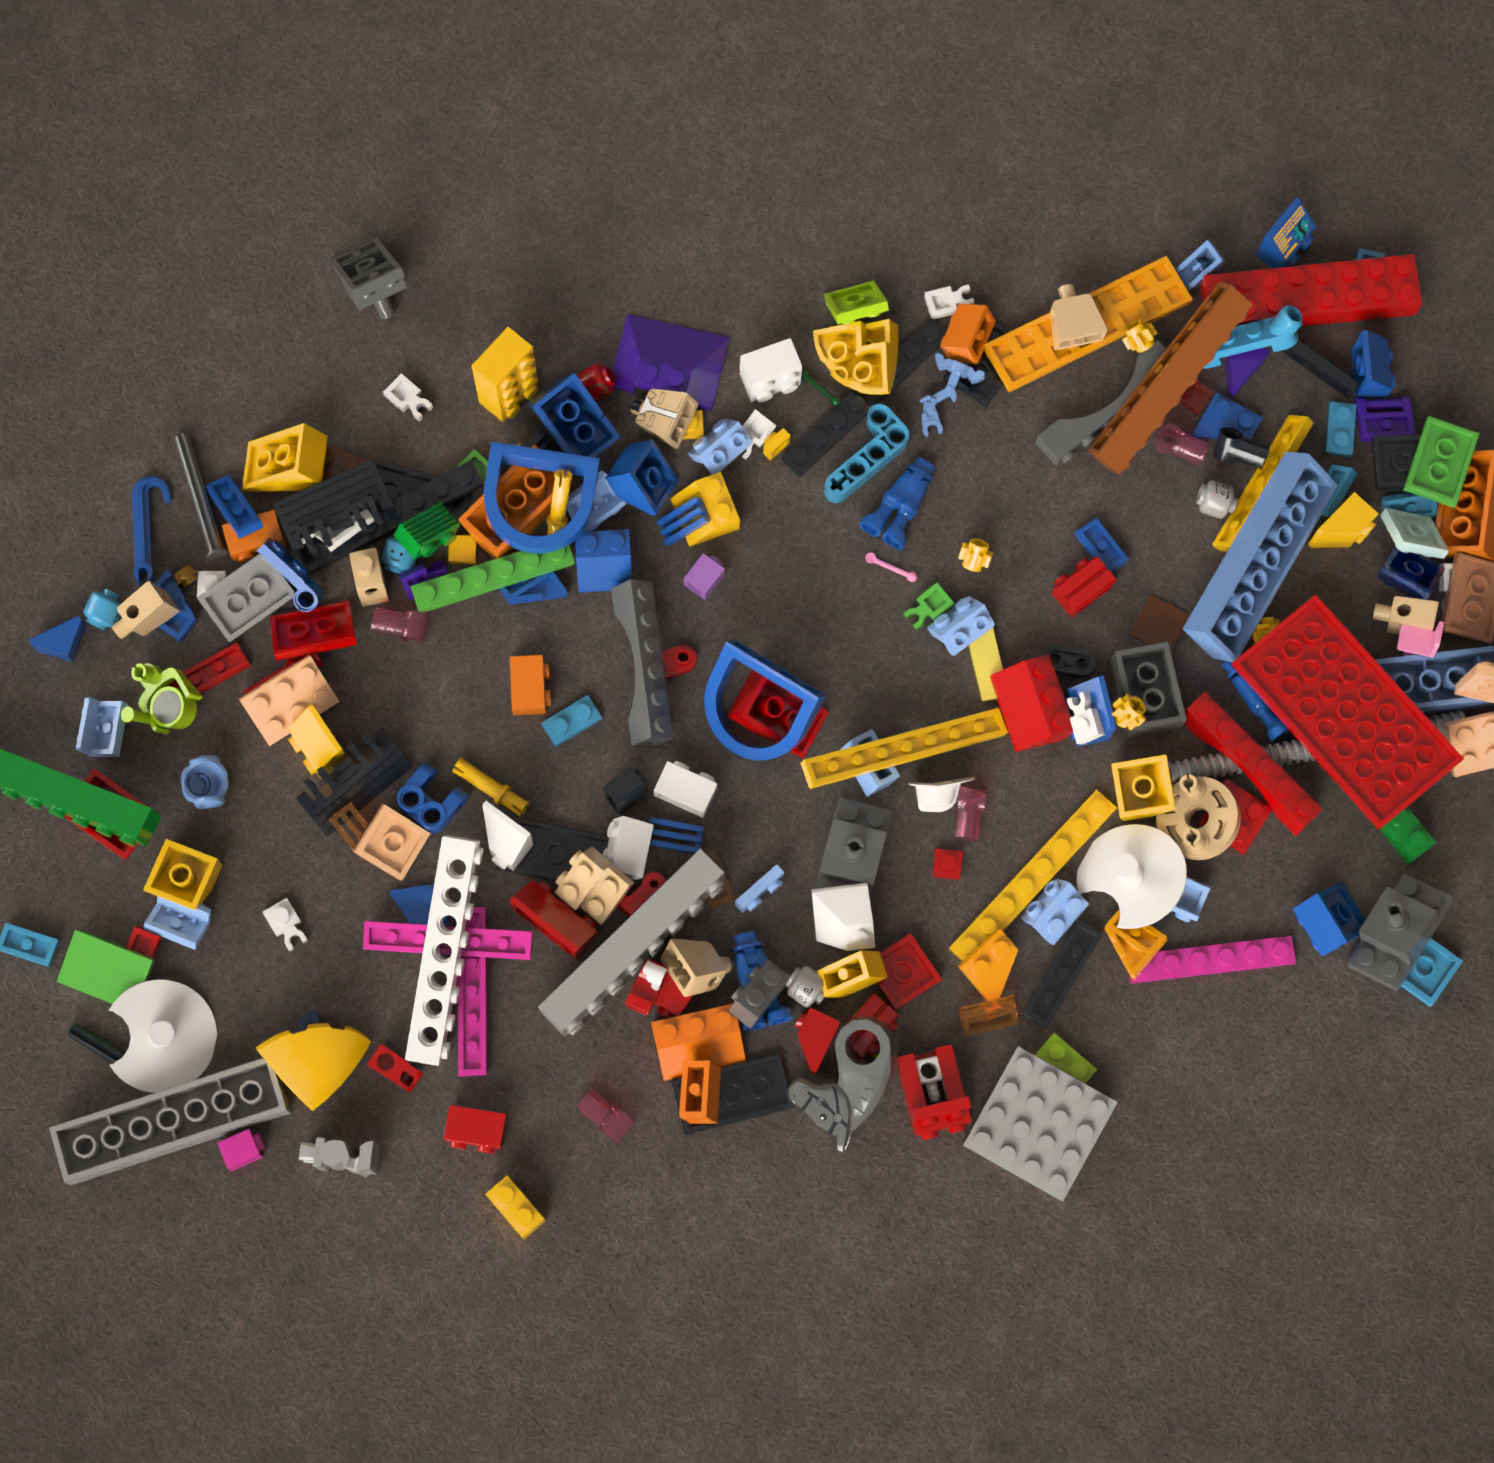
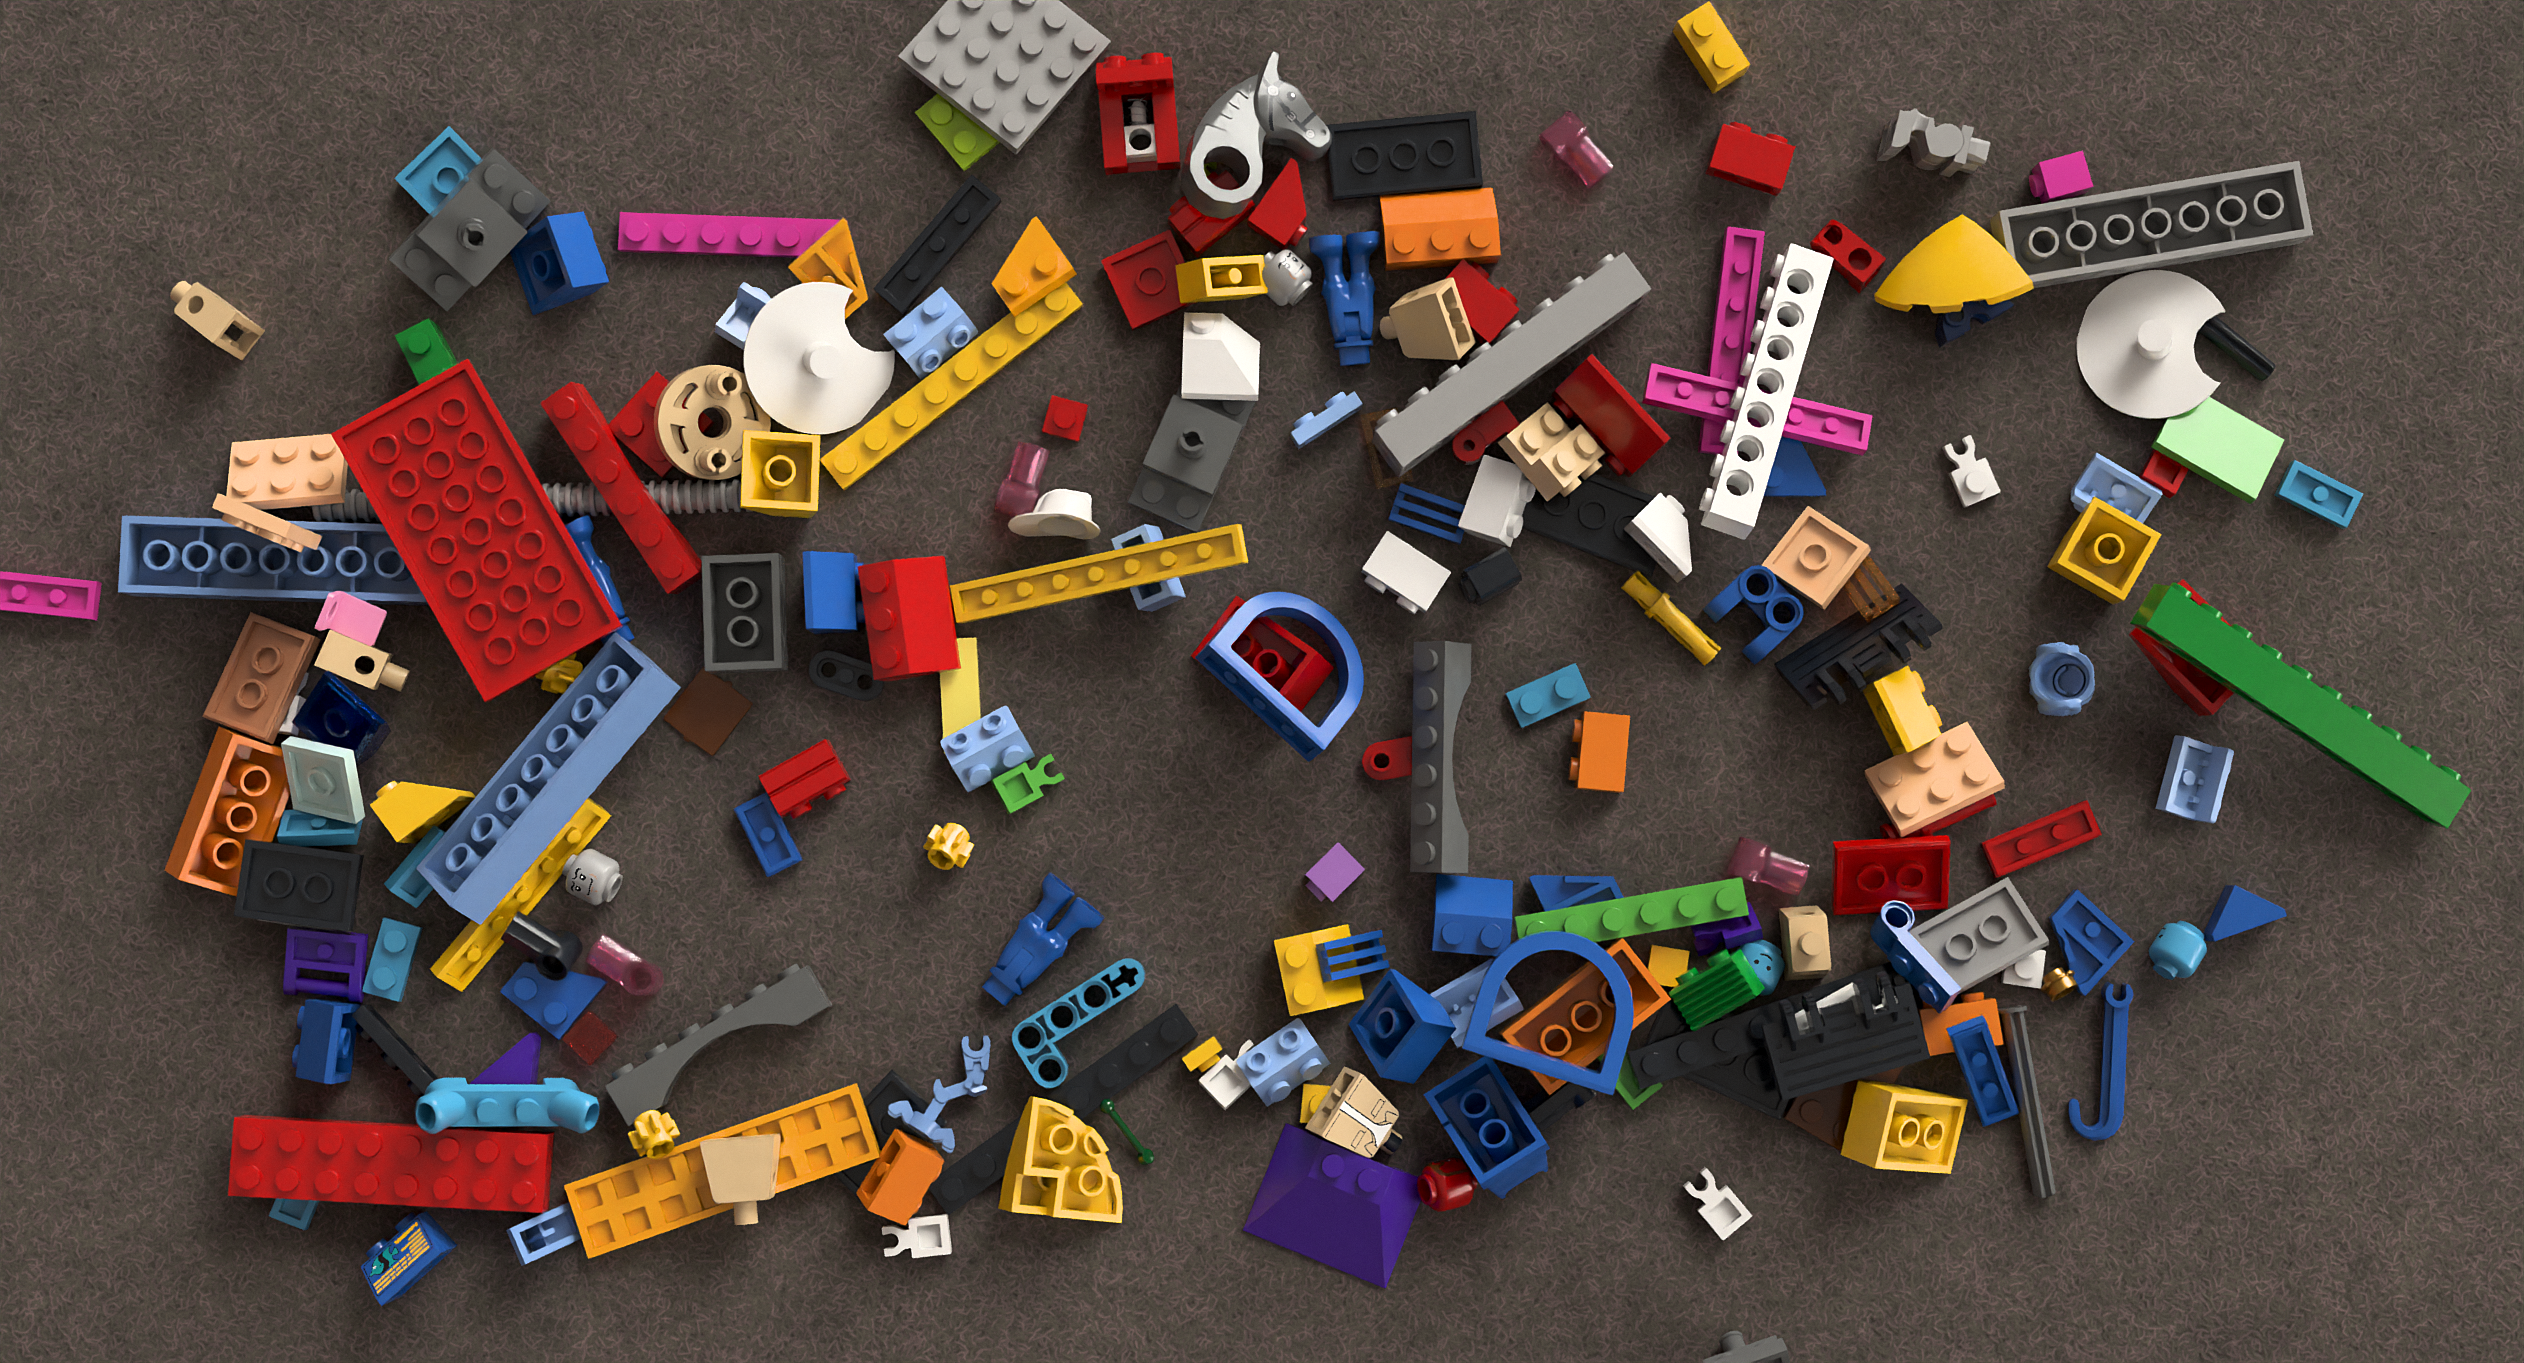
camera: 170 degrees left, 10 degrees up
tan torso [112,581,180,639] -> none
lime piece [121,663,203,734] -> none
yellow brick [471,327,538,422] -> none
yellow pin [546,469,572,535] -> none
red leg [625,959,669,1017] -> none
orange brick [679,1060,721,1124] -> none
dark grey brick [729,960,791,1029] -> none
white brick [740,338,802,403] -> none
lime plate [824,281,889,324] -> none
bright pink hinge [865,552,918,582] -> none
clear orange tile [959,995,1019,1037] -> none
white plate [1067,692,1105,744] -> none
dark orange brick [1087,282,1253,474] -> none
yellow gear [1112,694,1146,730] -> none
bright green tile [1403,416,1480,508] -> none

